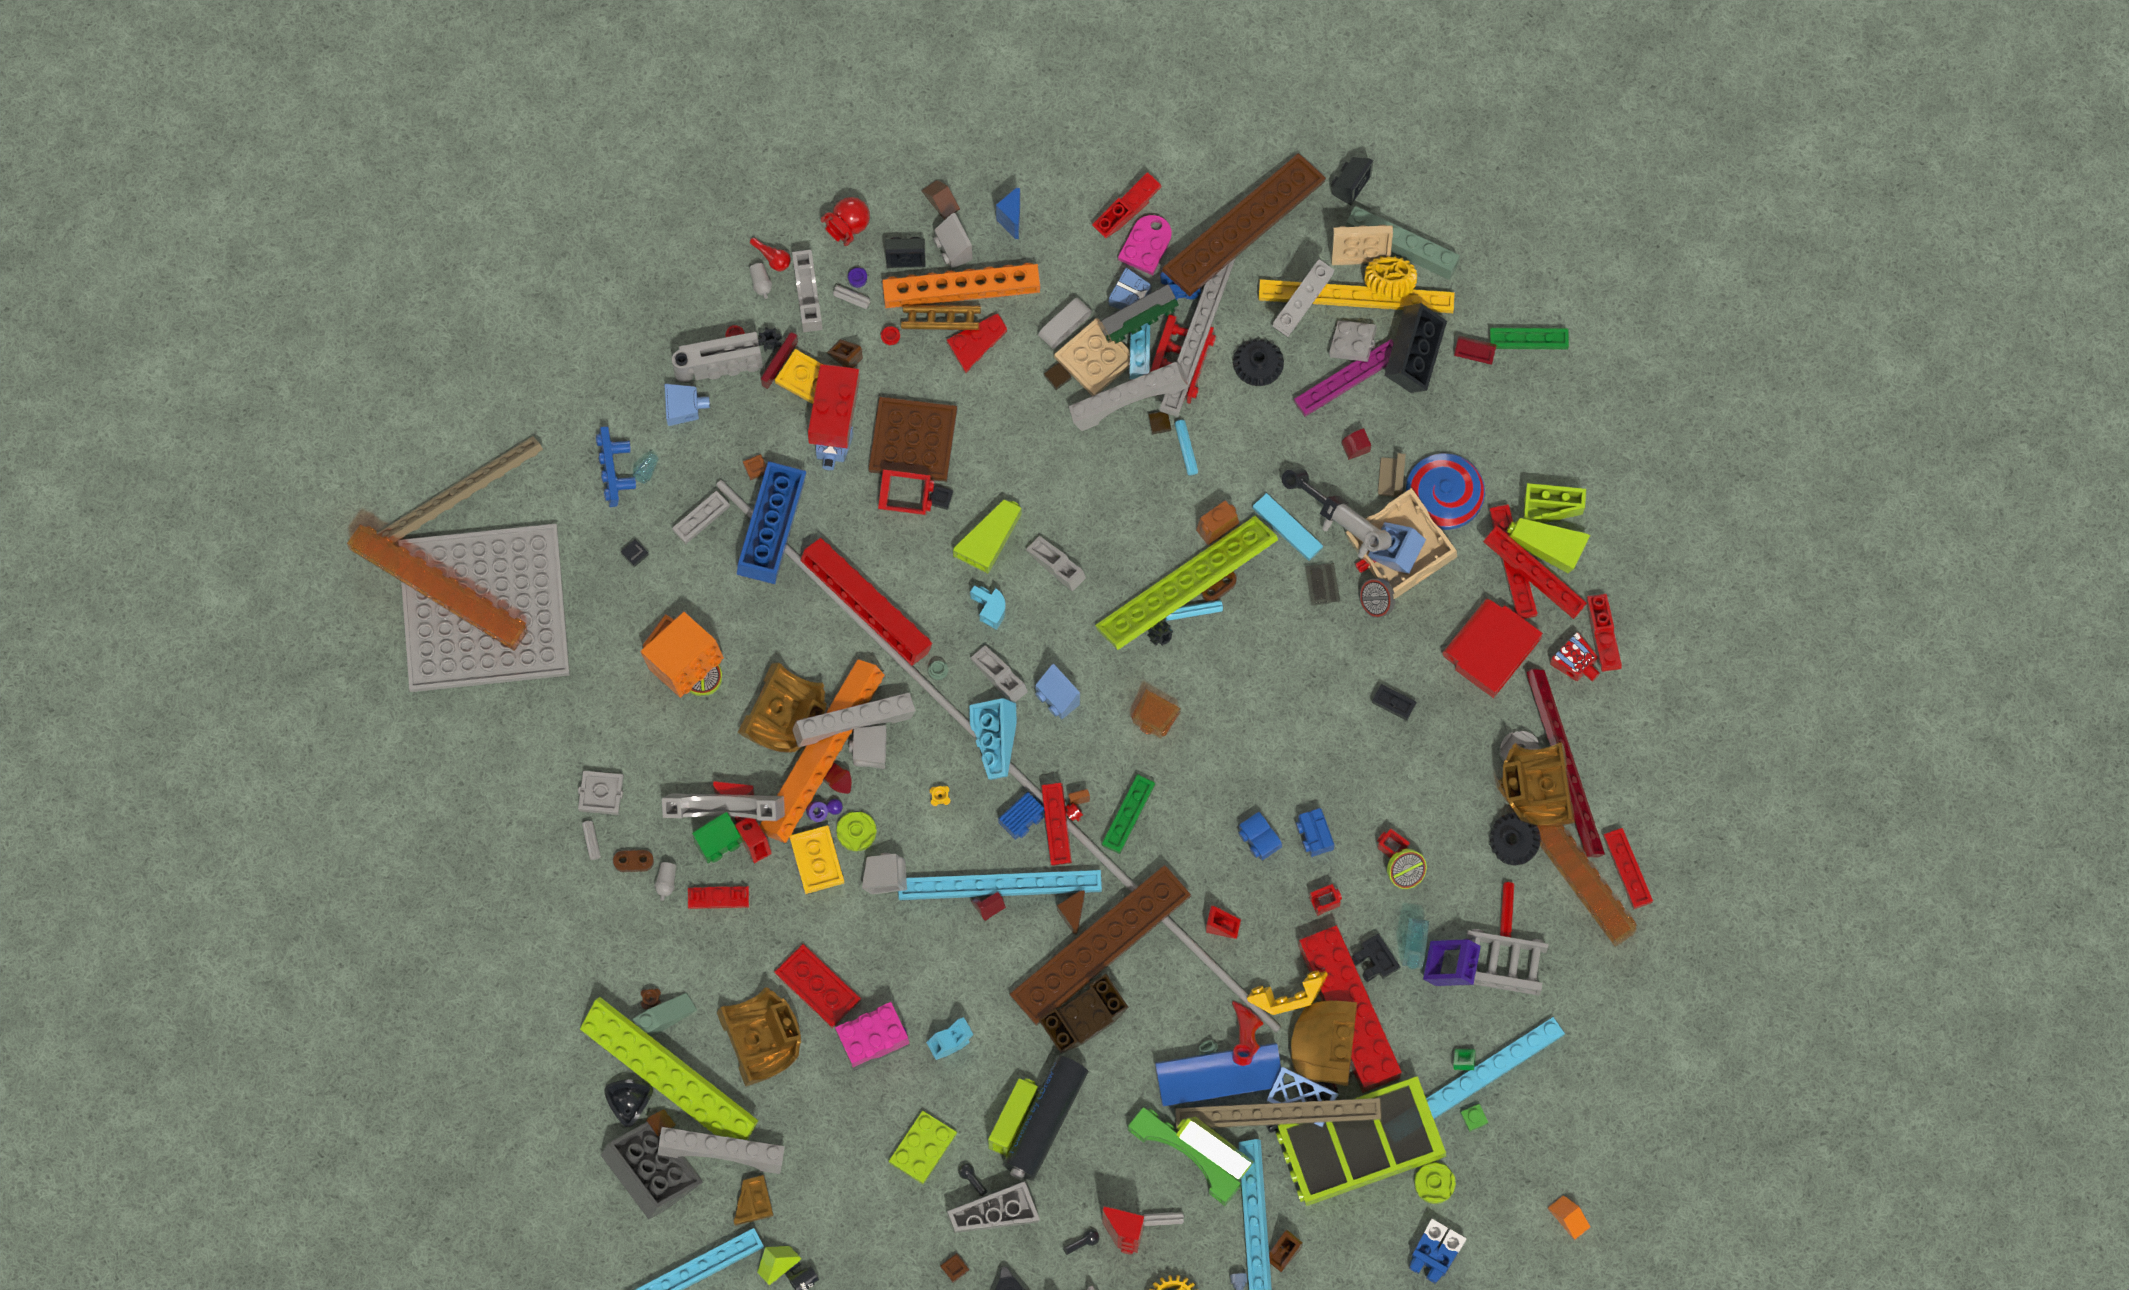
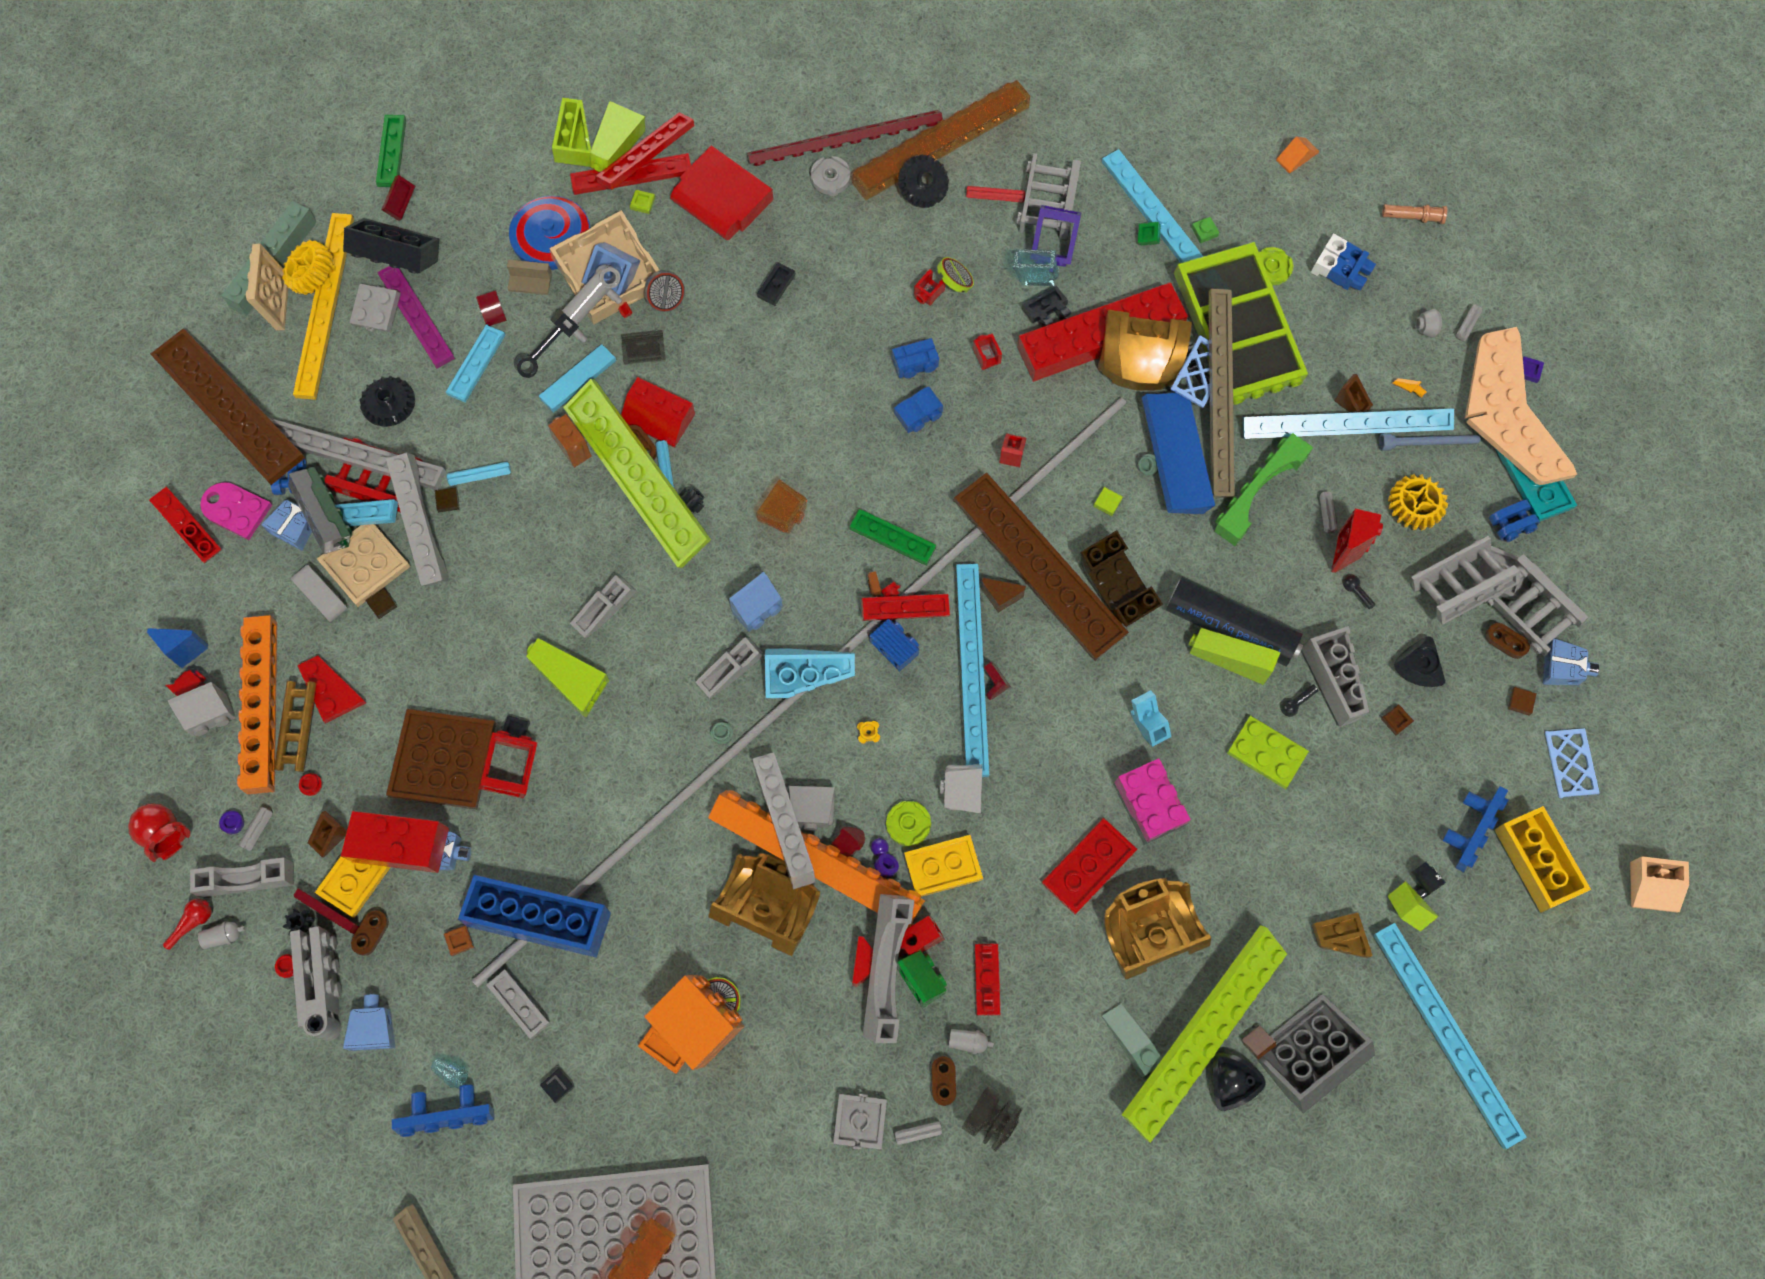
camera: 90 degrees left, 0 degrees up
reddish brown plate [641,989,662,1009] -> none
light grey arch [657,1127,785,1174] -> none
red brick [800,538,933,666] -> none
black slope [886,237,926,268] -> none
reddish brown slope [921,180,960,220] -> none
medium azure brick [970,586,1006,630] -> none
slope [1176,1116,1254,1179] -> none
red piece [1232,1001,1264,1066] -> none
yellow slope [1247,971,1327,1015] -> none
light grey fence [1272,259,1335,337] -> none
black slope [1331,157,1374,206] -> none
pearl gold piece [1503,743,1575,826] -> none
torso [1550,632,1600,682] -> none
red slope [1587,594,1622,672] -> none
red plate [1603,828,1653,910] -> none
none -> red window [165,670,207,696]
none -> reddish brown plate [351,910,389,956]
none -> medium azure tile [446,325,505,403]
none -> red slope [621,377,695,448]
none -> lime tile [630,190,656,214]
none -> clear smoke wheel [961,1085,1023,1152]
none -> lime tile [1093,487,1123,516]

